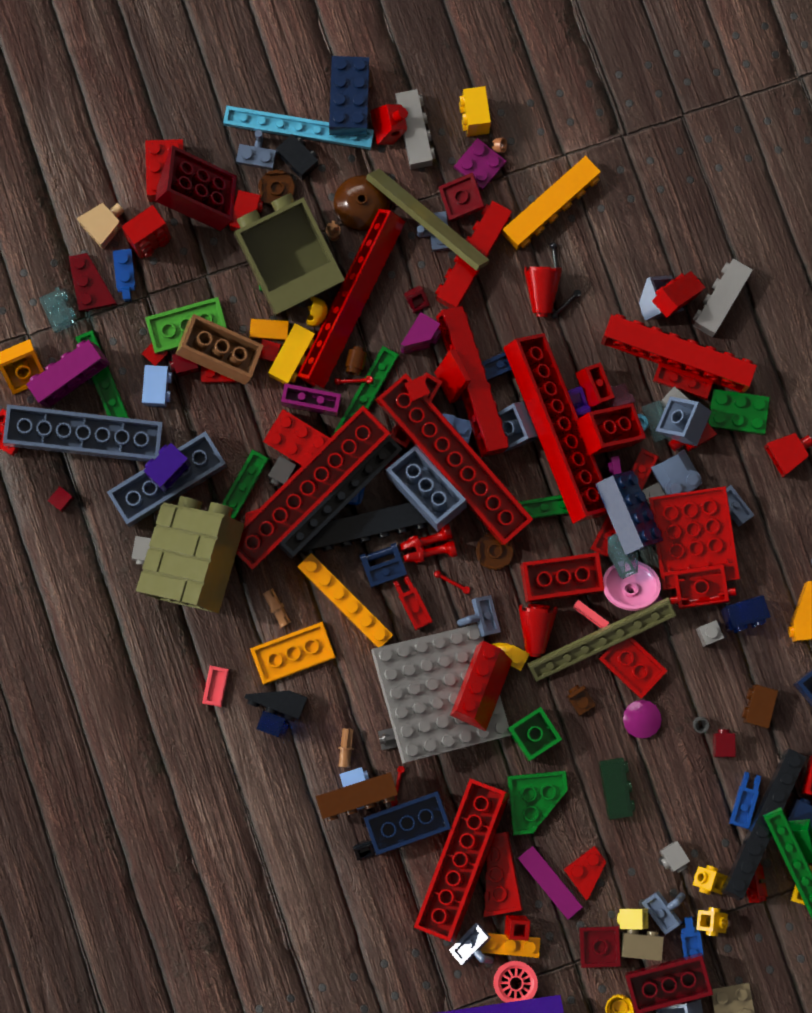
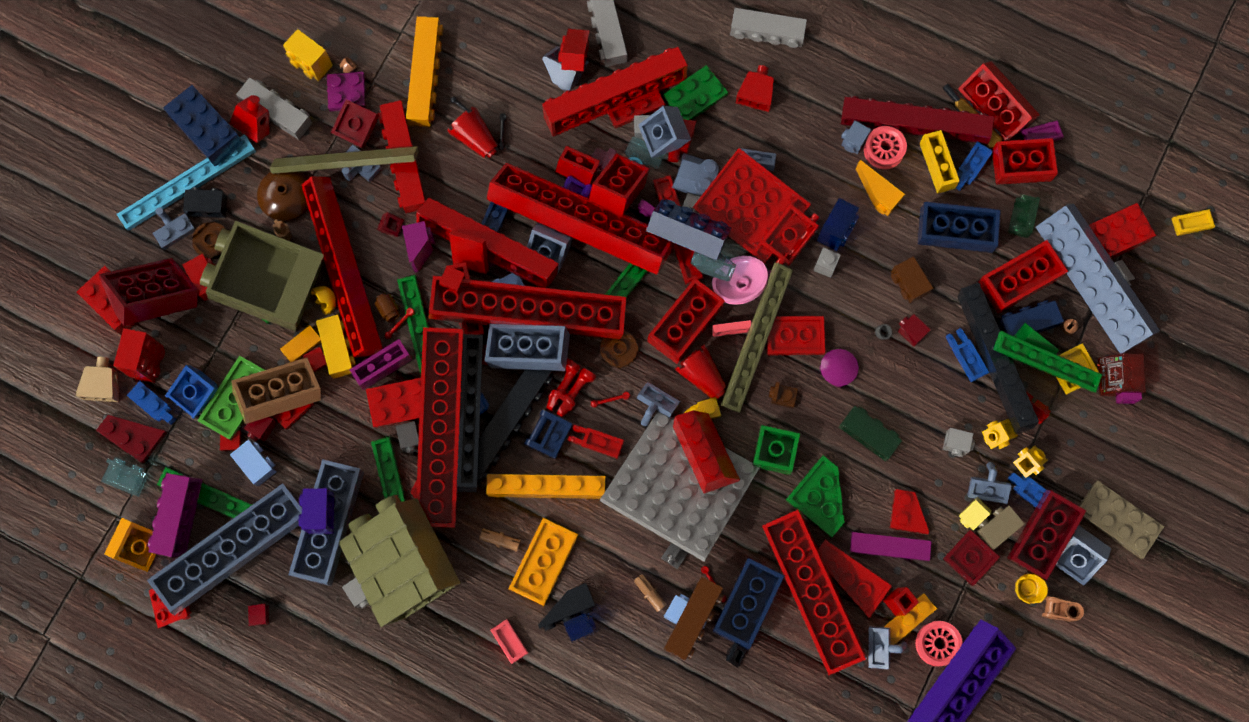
camera: 40 degrees left, 5 degrees down
none -> blue slope [165,365,218,419]

